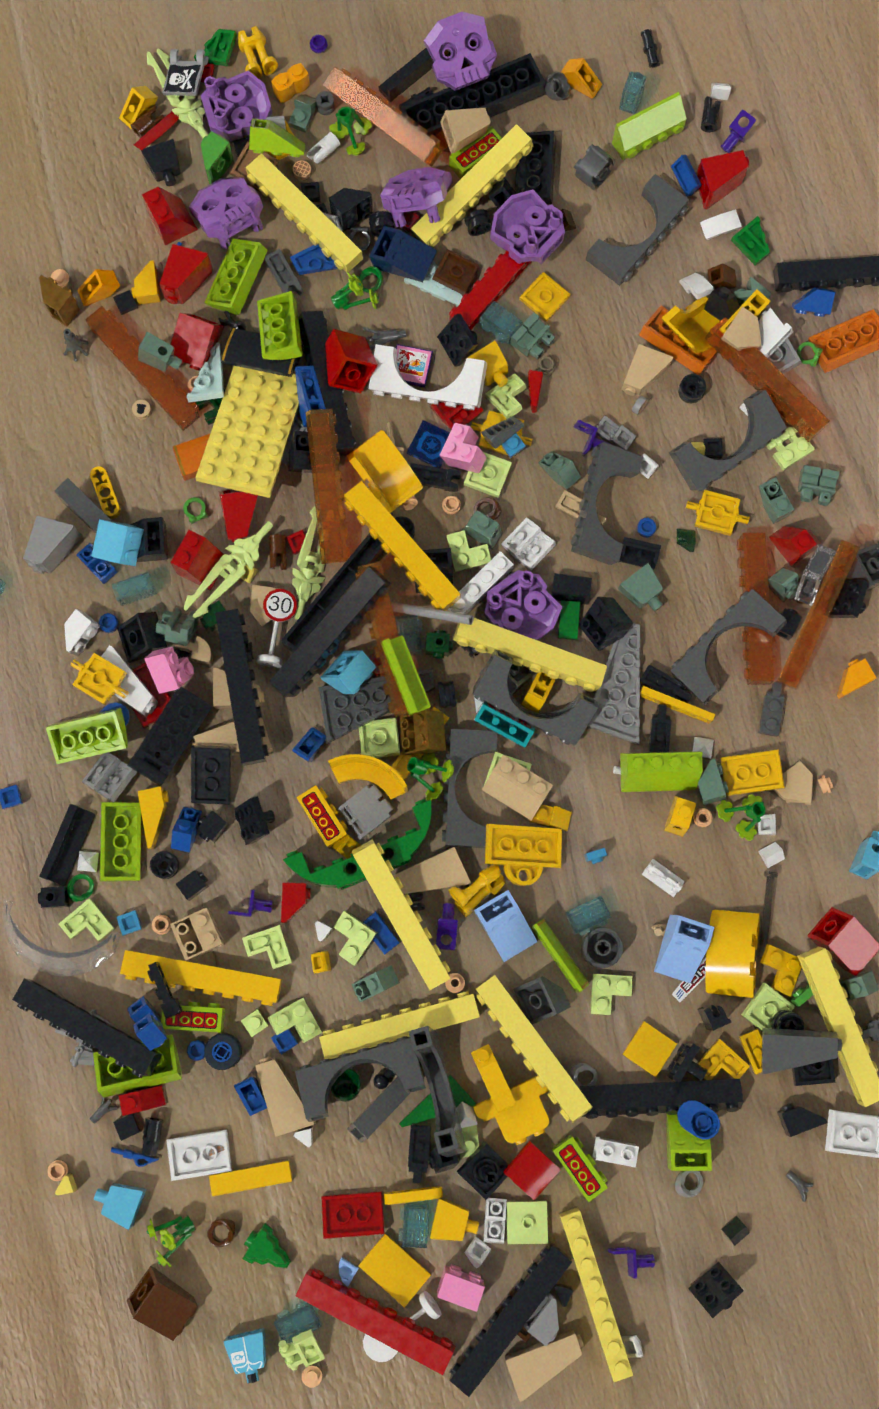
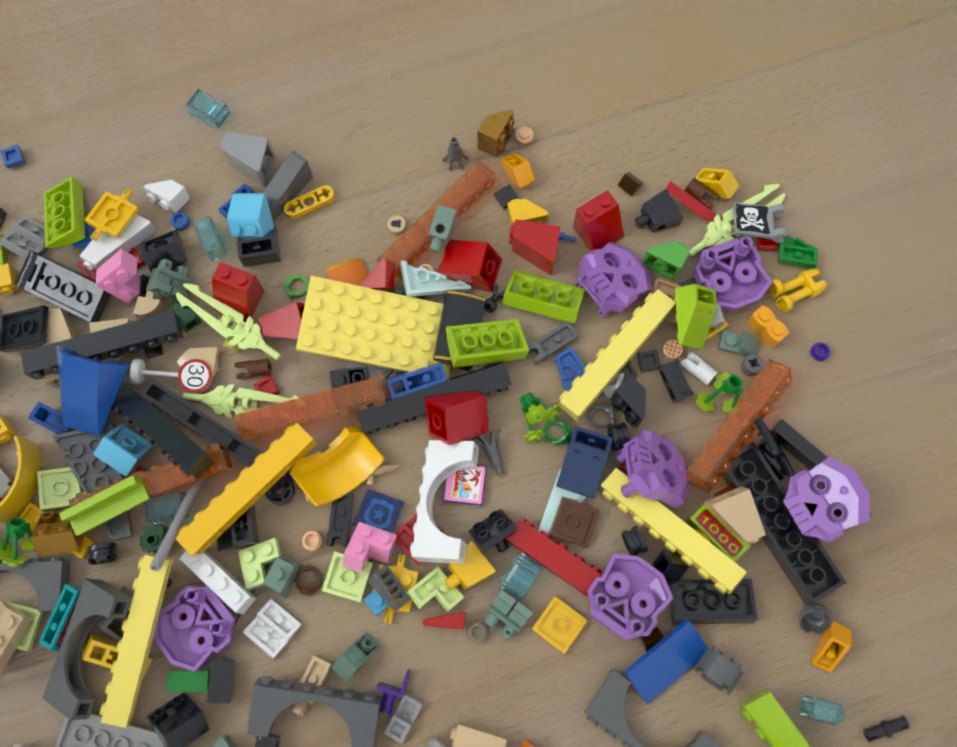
camera: 90 degrees right, 5 degrees down
none -> blue wedge [56,346,130,436]
none -> slope [359,258,395,291]
none -> dark brown slope [618,172,643,196]
none -> blue tile [624,619,708,704]
none -> black hinge [657,359,694,403]
none -> black plate [754,418,795,478]

